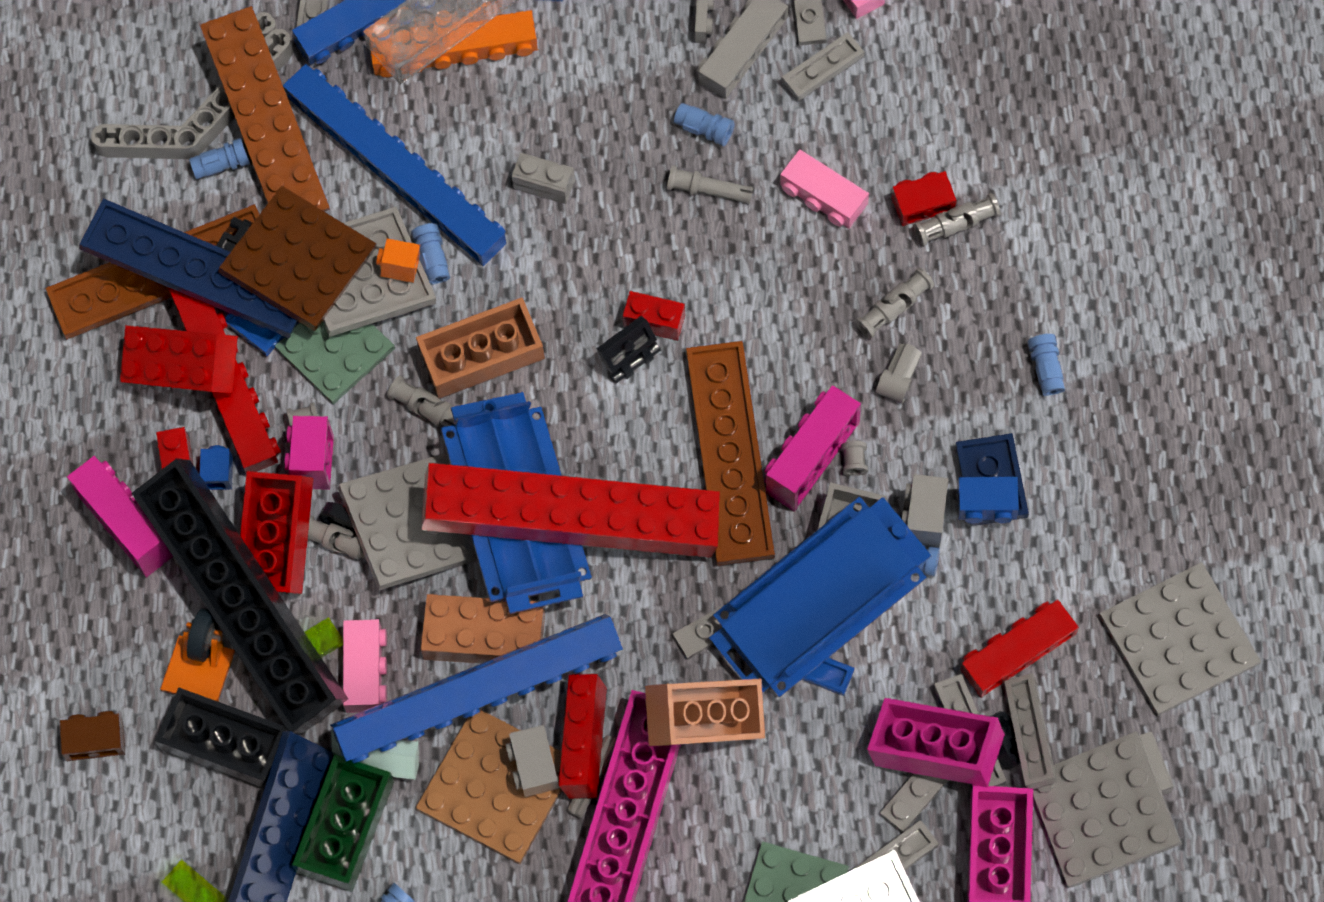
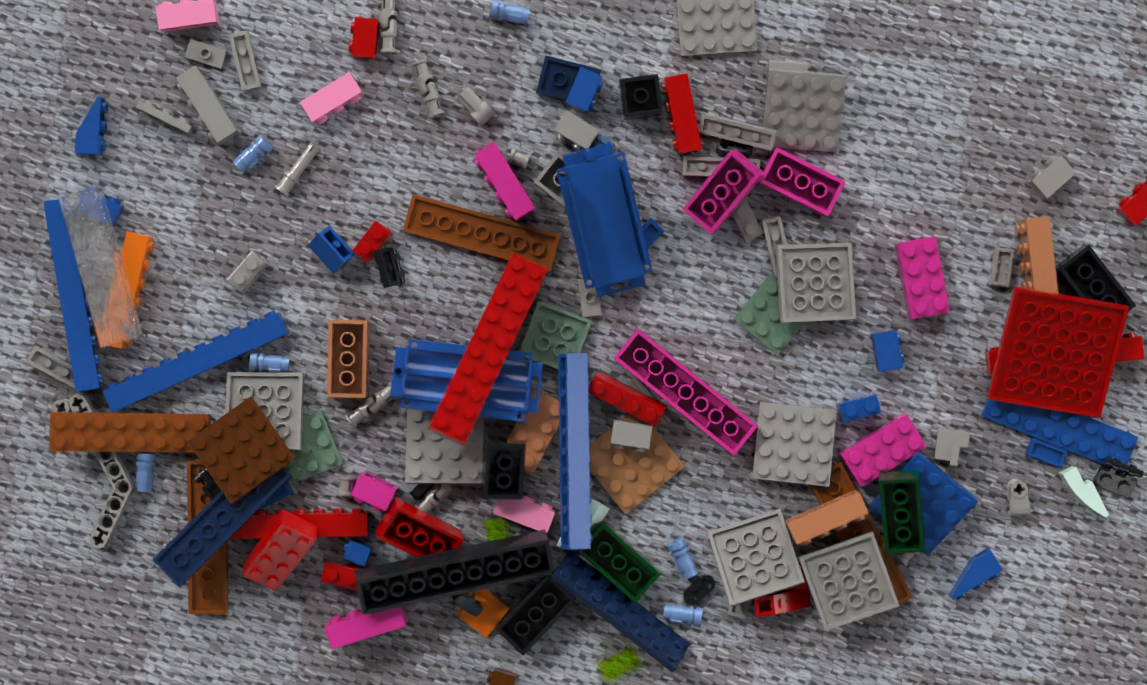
camera: 70 degrees left, 20 degrees up
orange brick [376,238,420,283] -> none
nougat brick [645,679,765,746] -> none
none -> blue brick [308,226,355,274]
none -> black slope [480,443,526,500]
none -> sand green plate [519,301,592,369]
none -> black brick [619,74,663,120]

